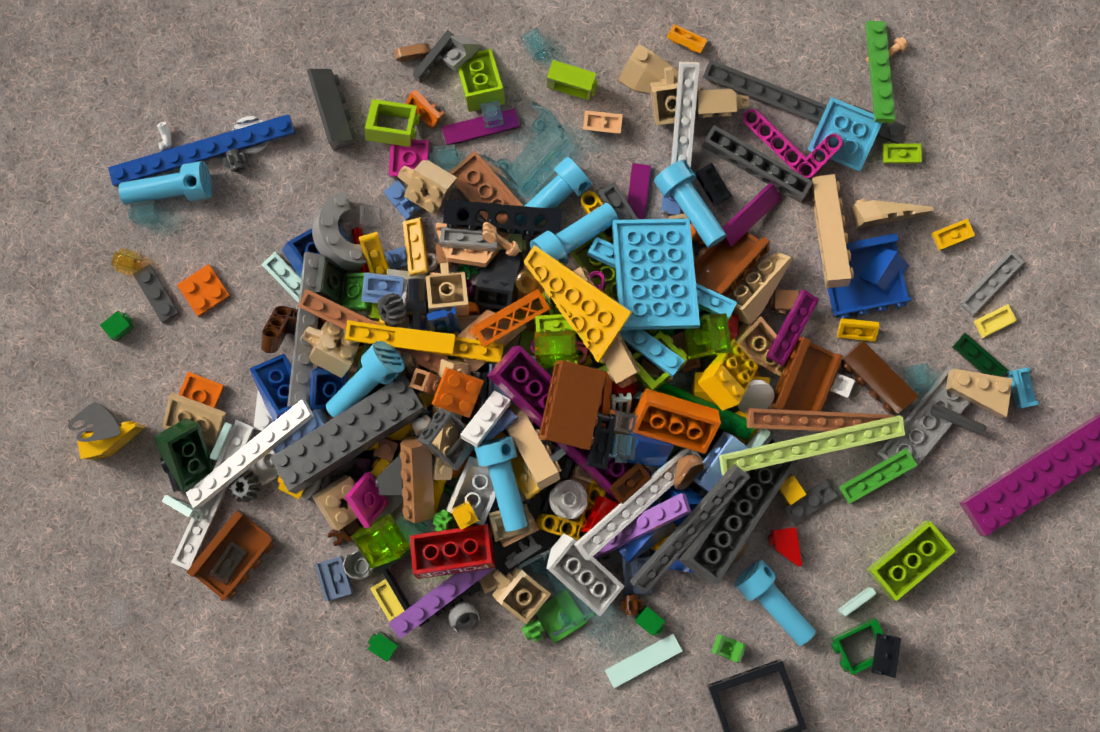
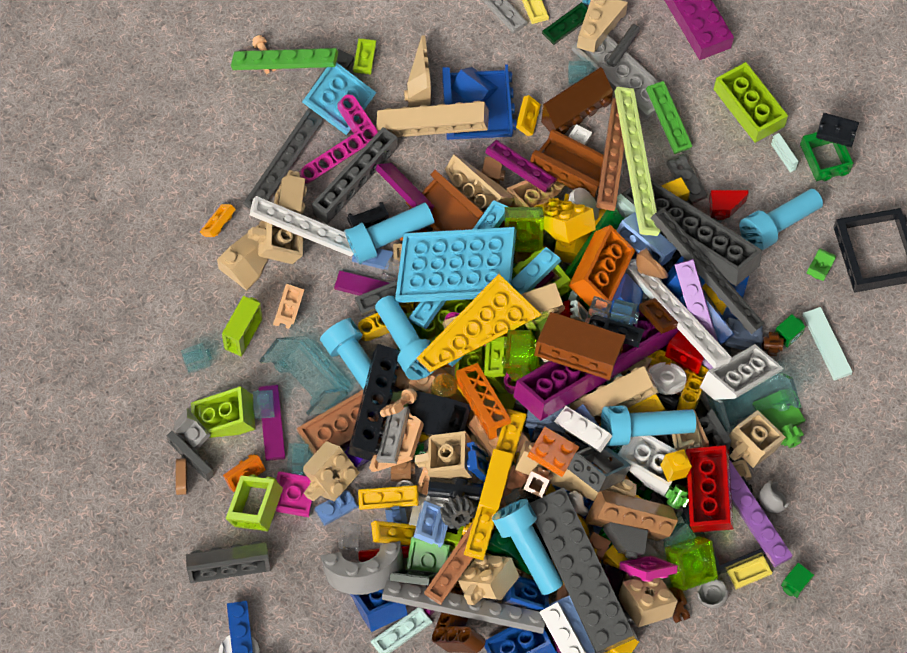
camera: 80 degrees left, 20 degrees down
sand blue plate [315,556,354,602] -> none
yellow plate [931,218,975,251] -> none

